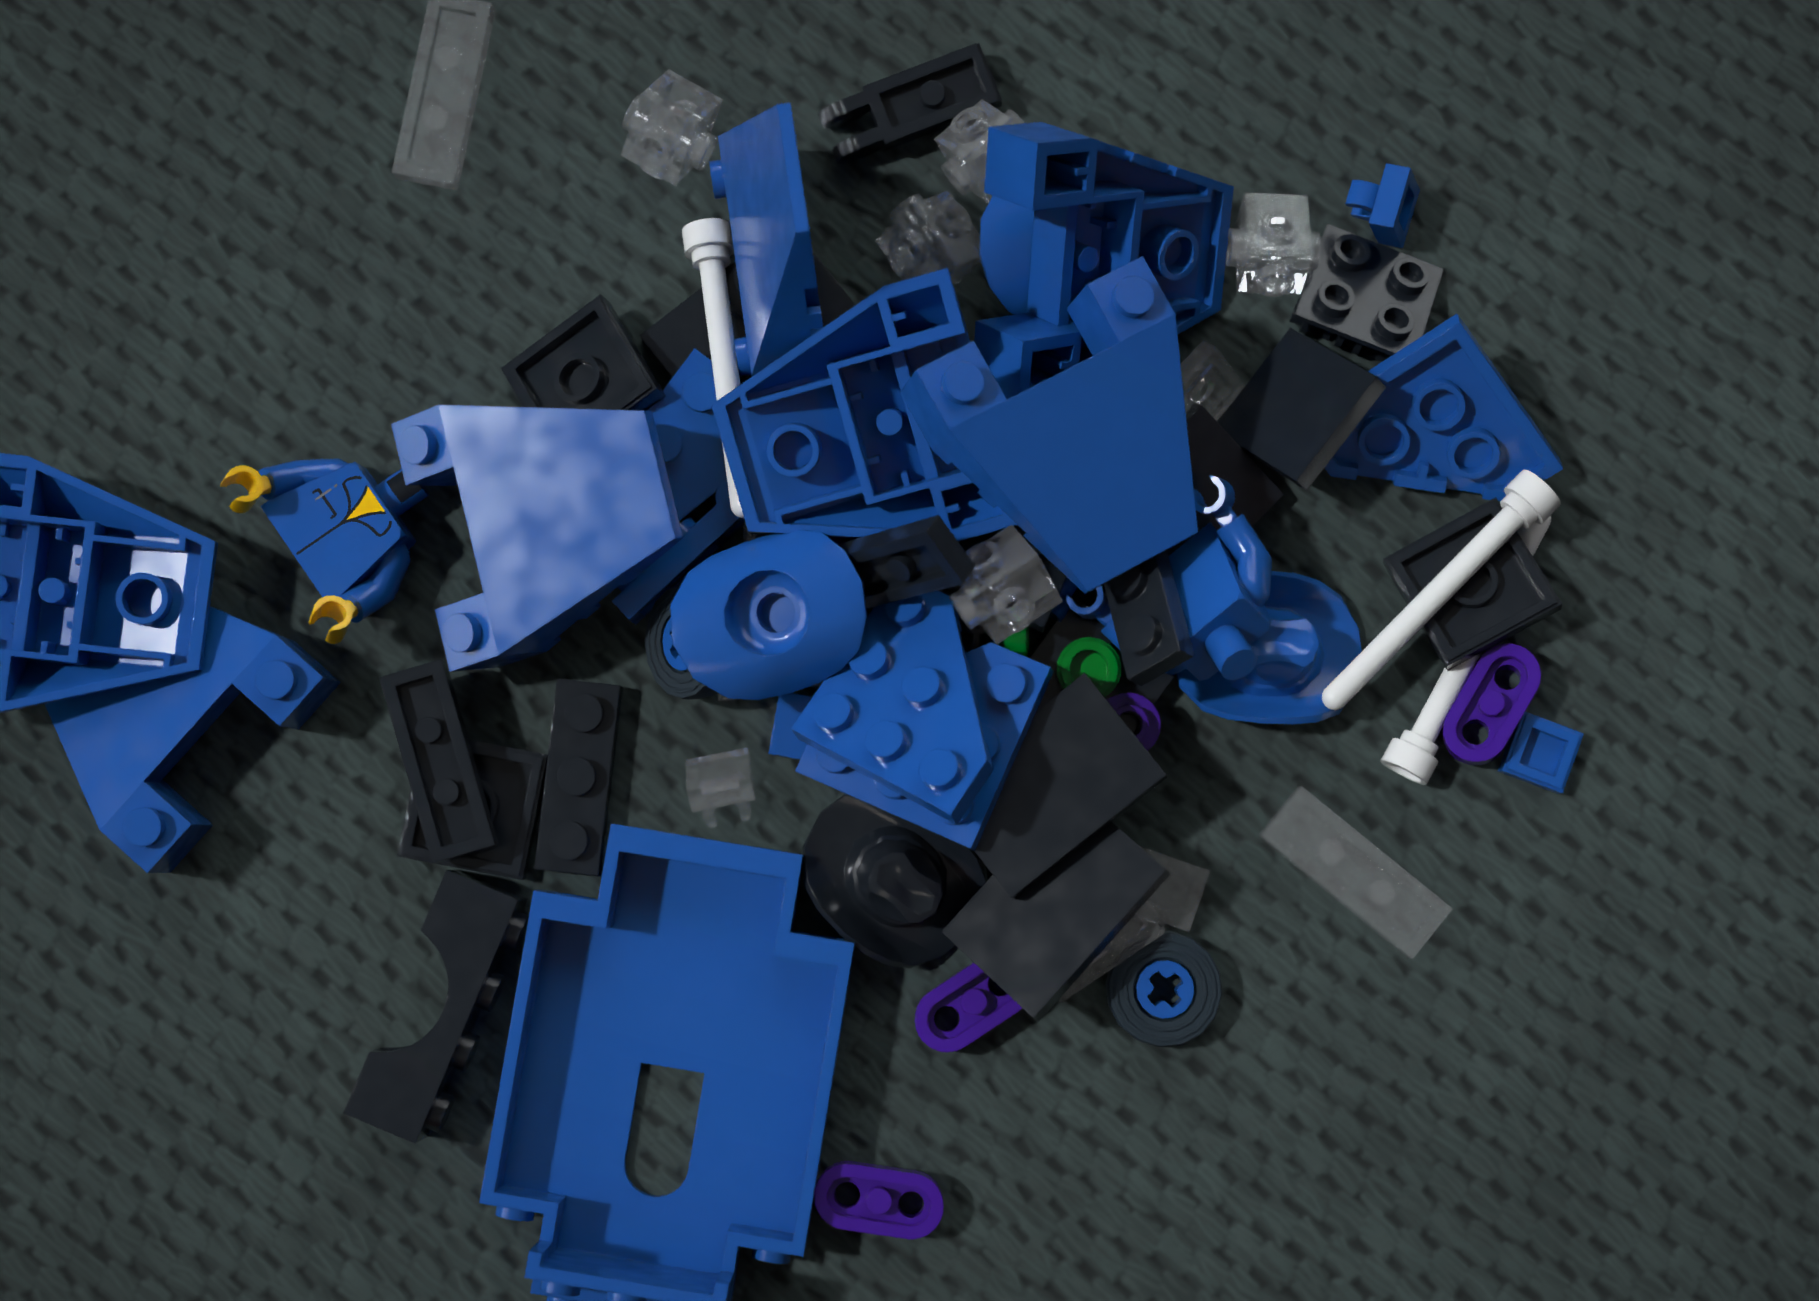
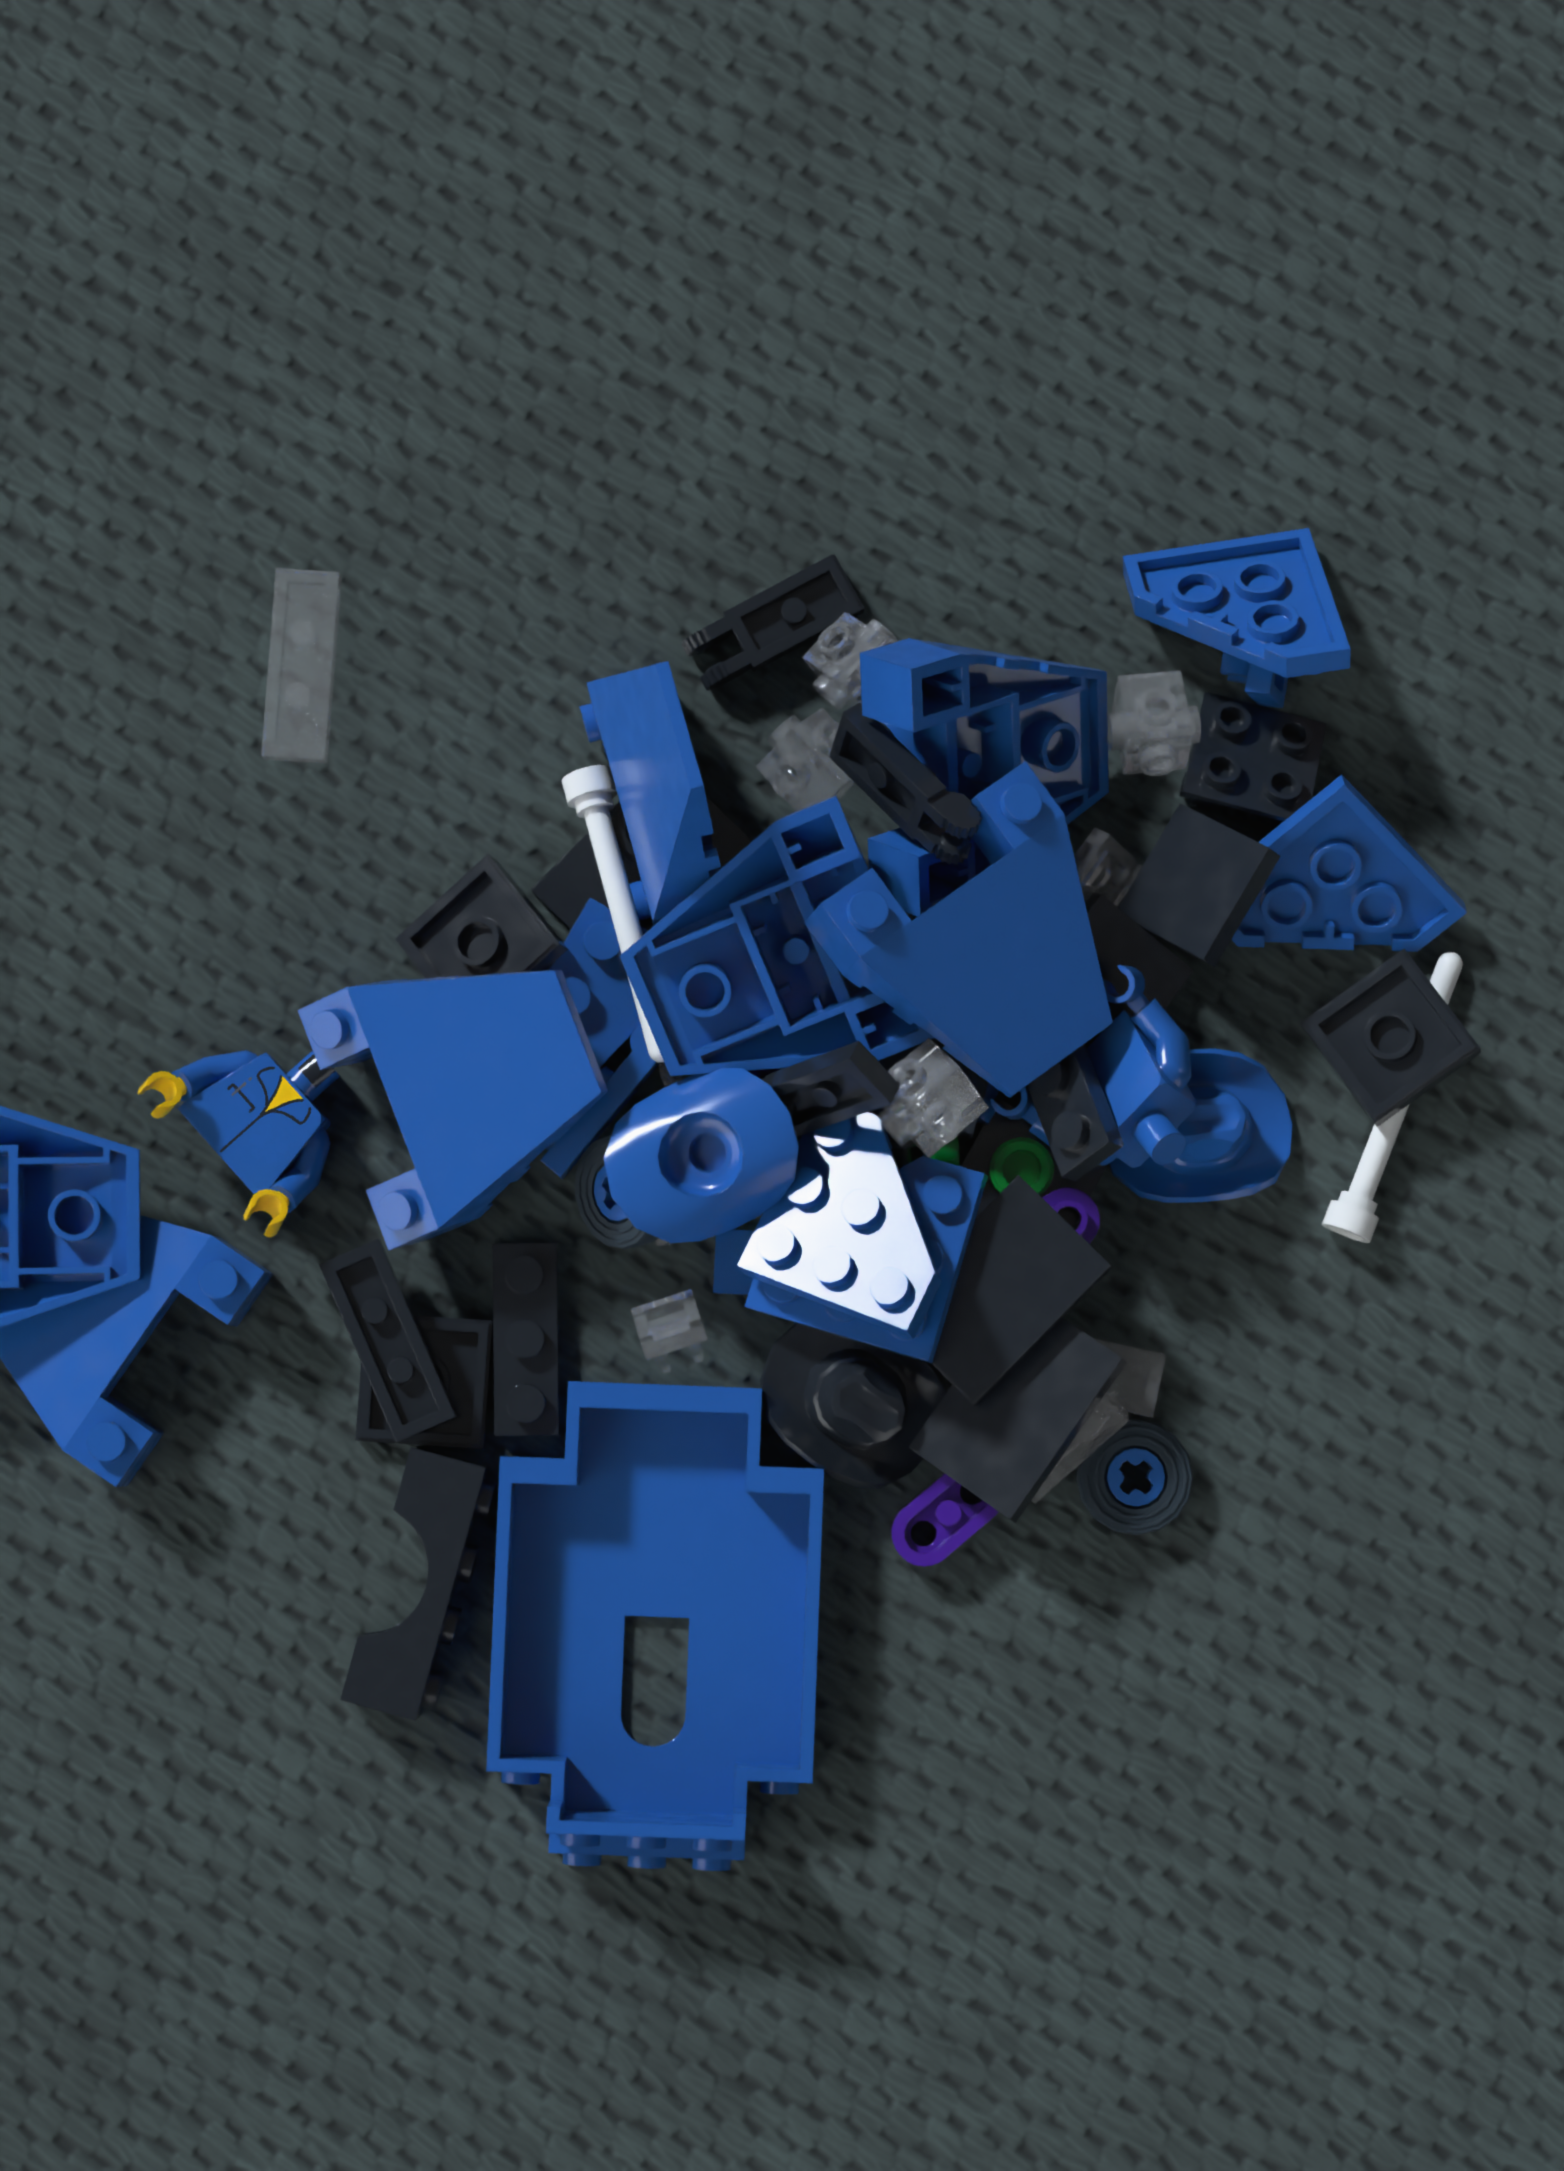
camera: 15 degrees left, 0 degrees up
clear brick [621,69,723,186] -> none
dark purple plate [814,1161,944,1239] -> none
clear plate [1258,786,1453,959] -> none
white piece [1322,470,1561,710] -> none
dark purple plate [1443,643,1541,766] -> none
blue tile [1498,712,1584,794] -> none
none -> black hinge [829,703,982,865]
none -> blue plate [1123,528,1351,678]

